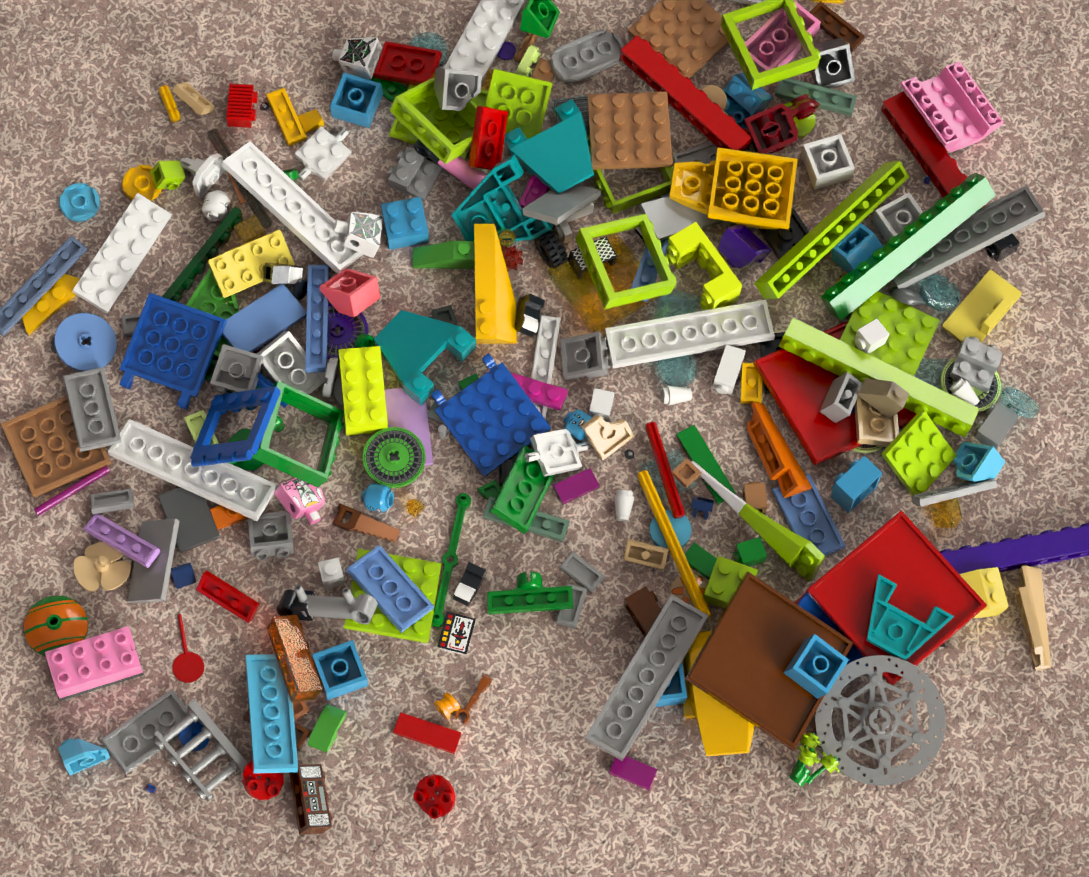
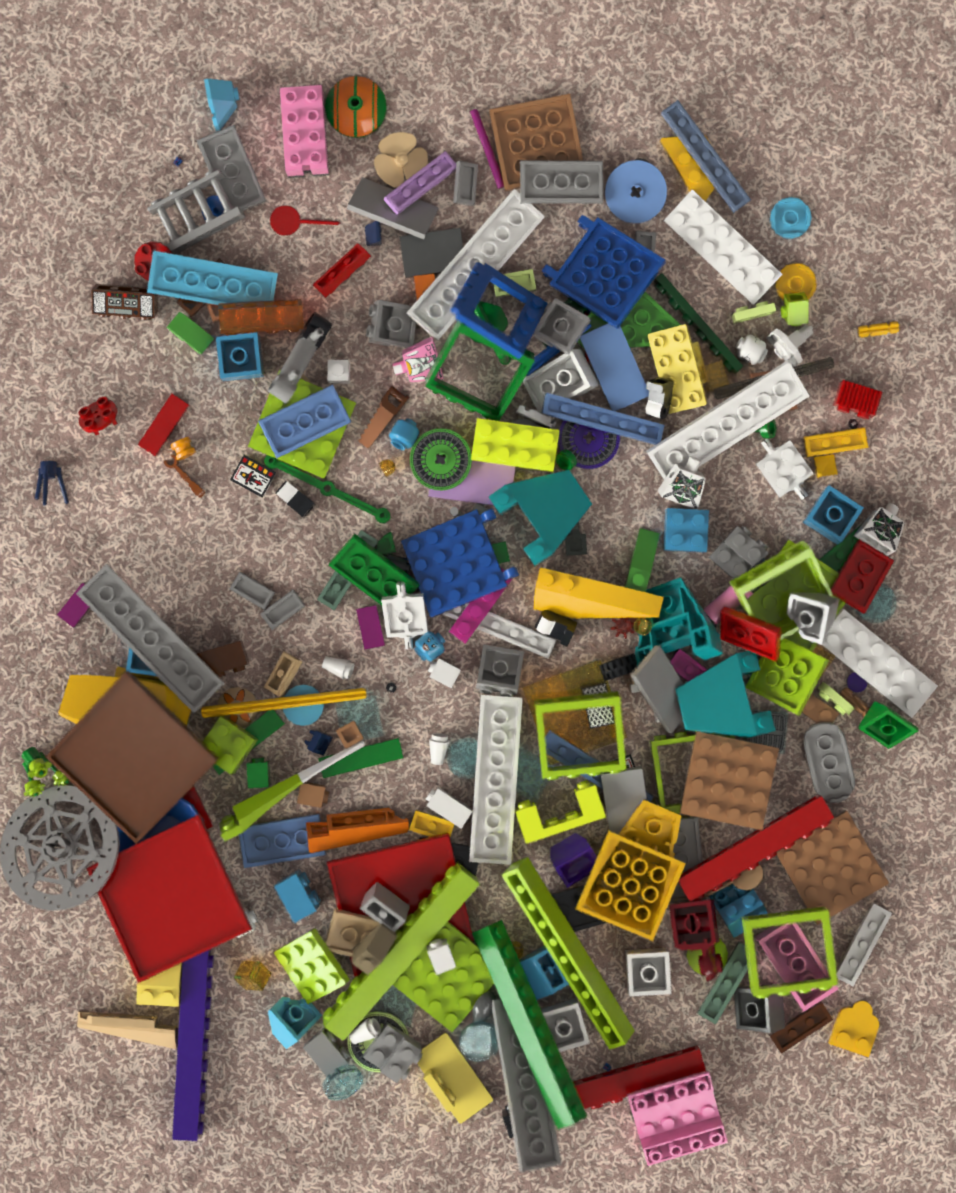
camera: 105 degrees right, 20 degrees up
tan plate [172,82,215,115] -> none
black piece [293,279,308,300] -> none
coral slope [319,268,380,317] -> none
green plate [487,571,574,615] -> none
tile [581,415,634,461] -> none
red axle [645,422,685,519] -> none
dark azure brick [784,634,849,699] -> none
teal wing [866,574,954,661] -> none
light grey tile [911,479,997,507] -> none
none -> dark blue plant [35,461,69,506]
none -> yellowish green plate [732,301,776,324]

